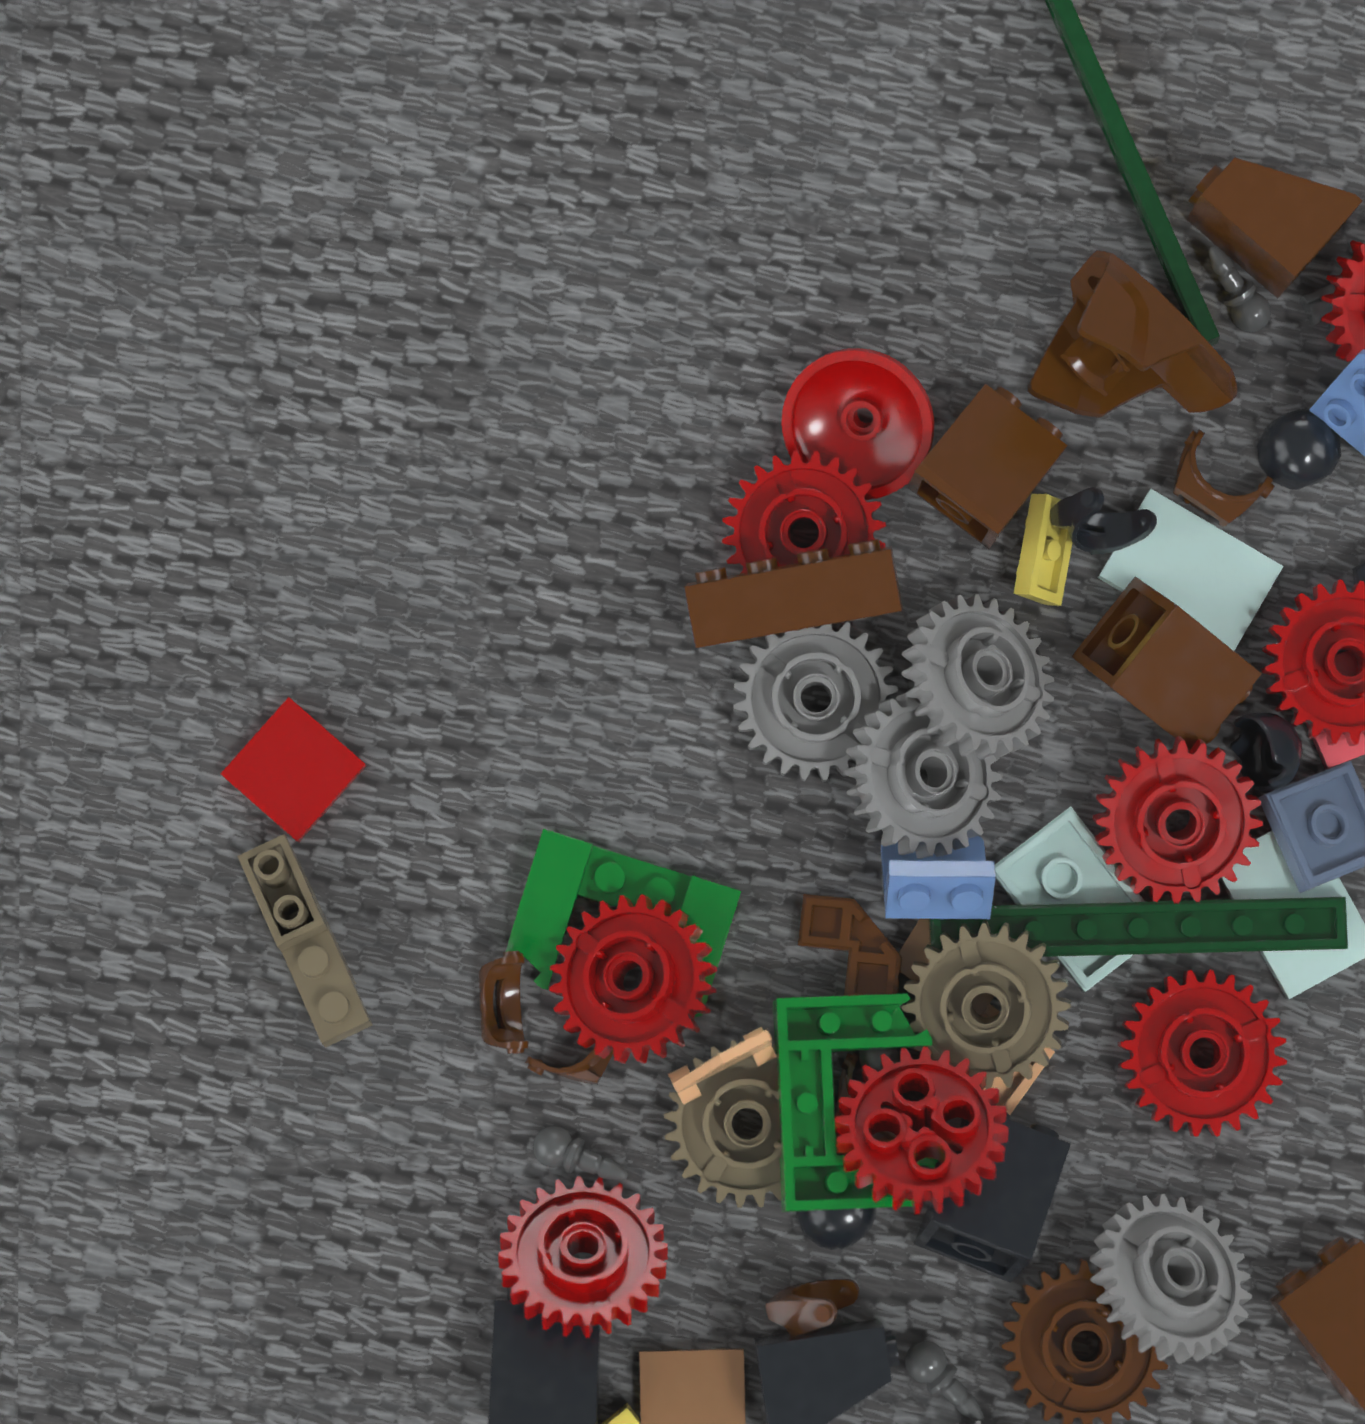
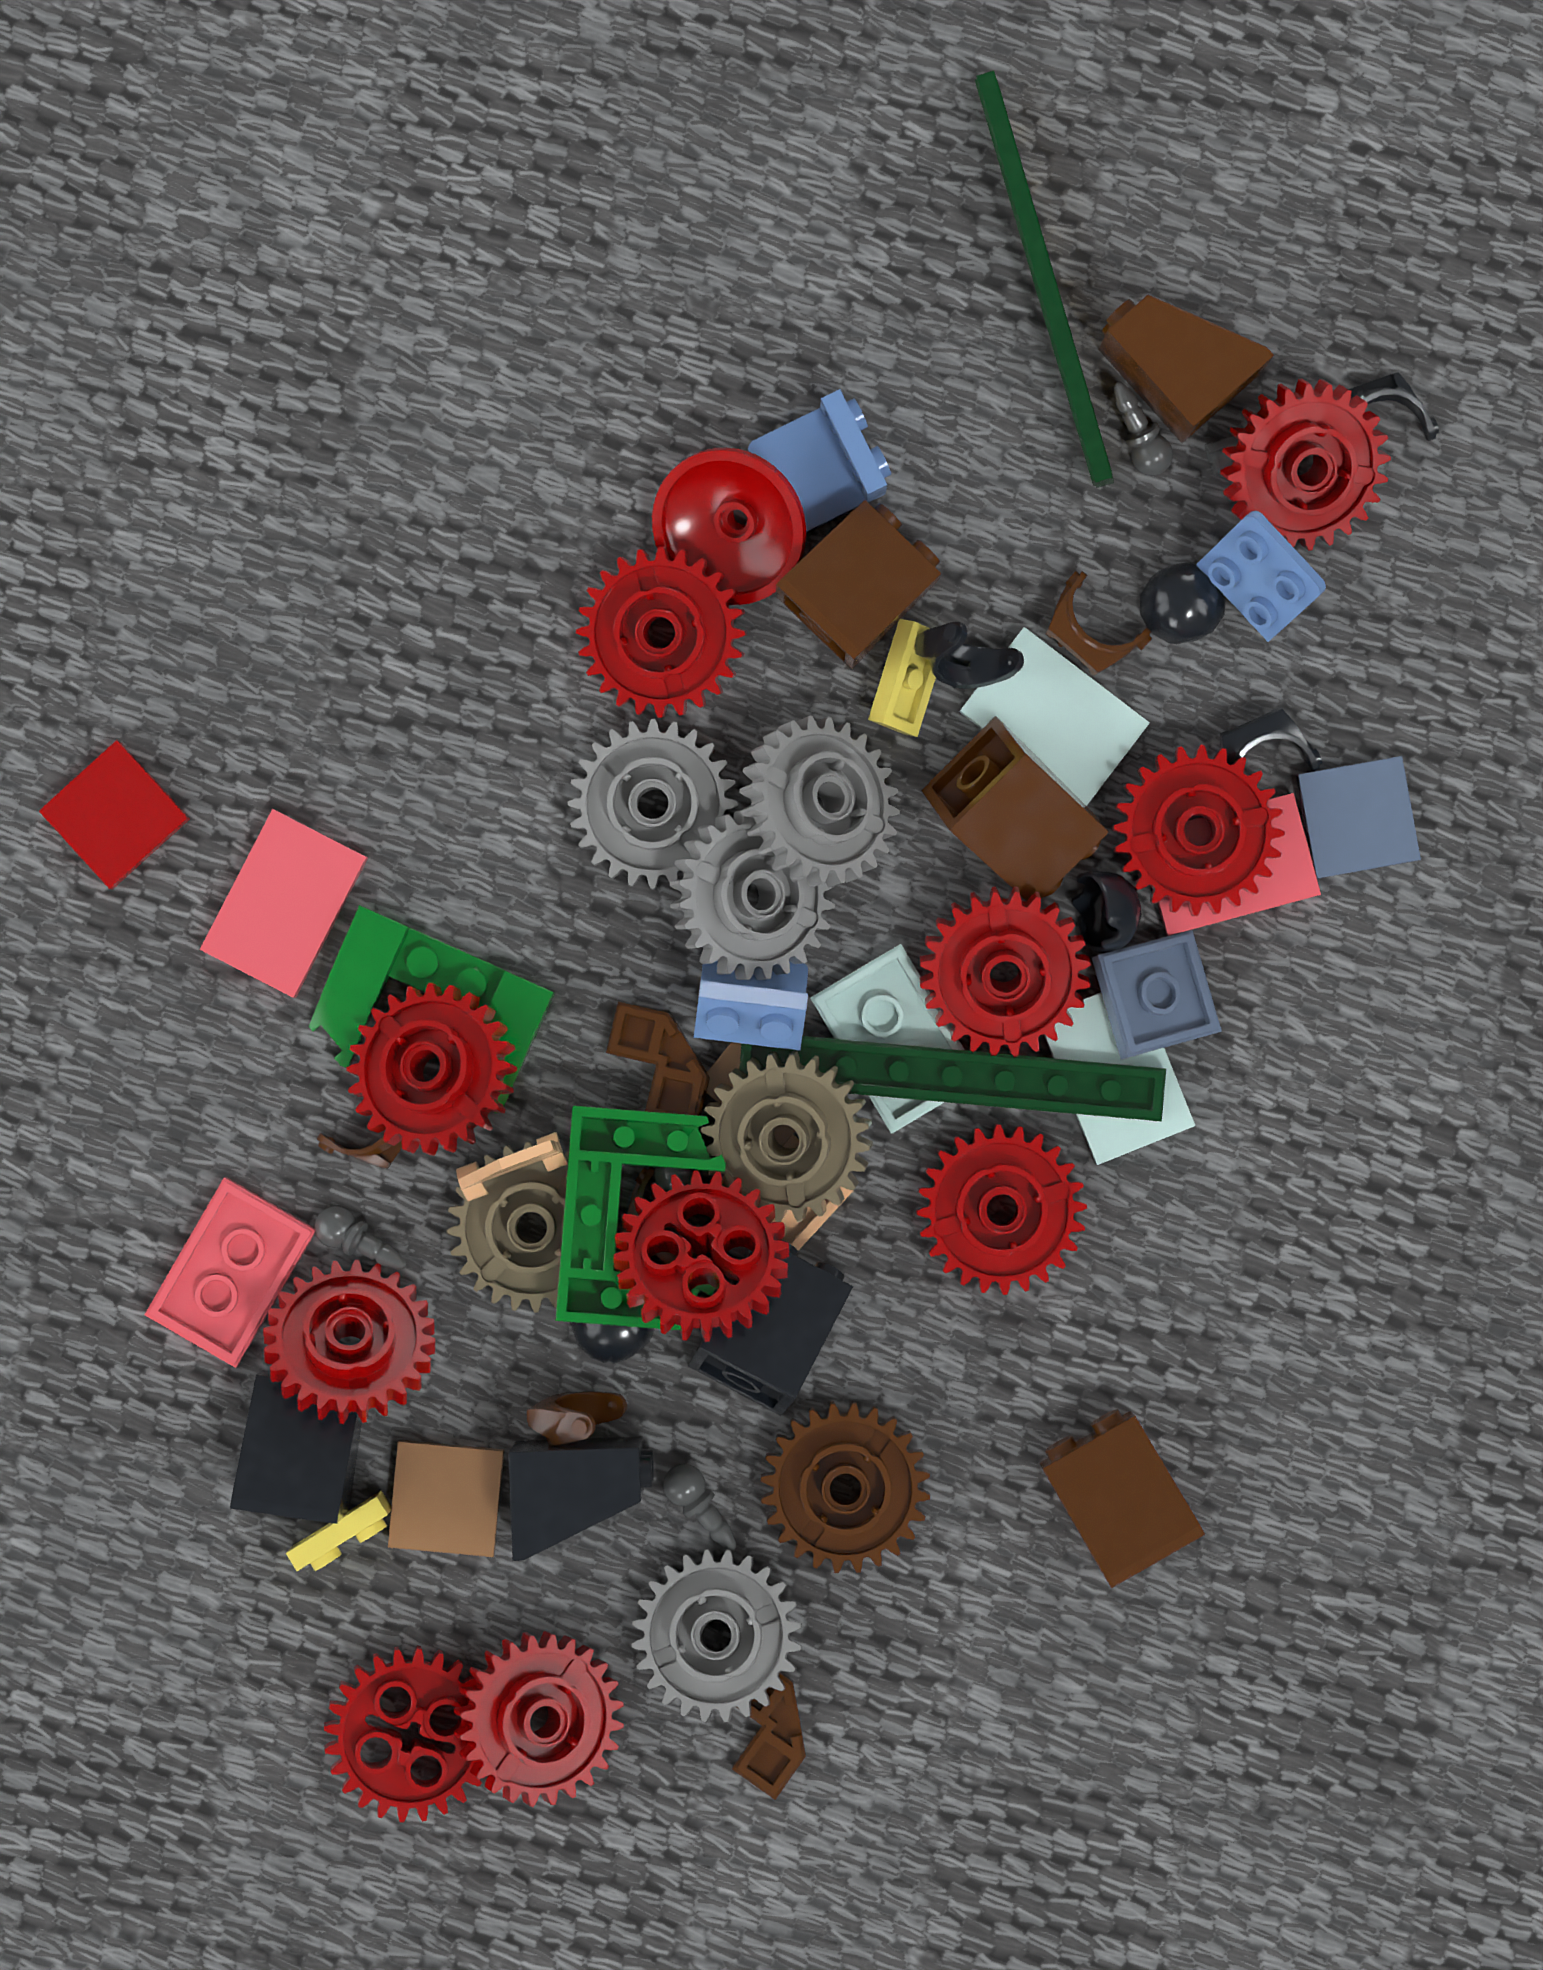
camera: 10 degrees right, 5 degrees up
dark tan slope [237,834,373,1047] -> none
reddish brown helmet [479,951,528,1054] -> none
reddish brown brick [684,539,903,648] -> none
reddish brown piece [1028,250,1237,418] -> none
light grey gear [1090,1194,1252,1364] -> none
none -> coral tile [144,1177,315,1368]
none -> coral tile [200,809,368,998]
none -> medium blue bracket [748,389,891,533]

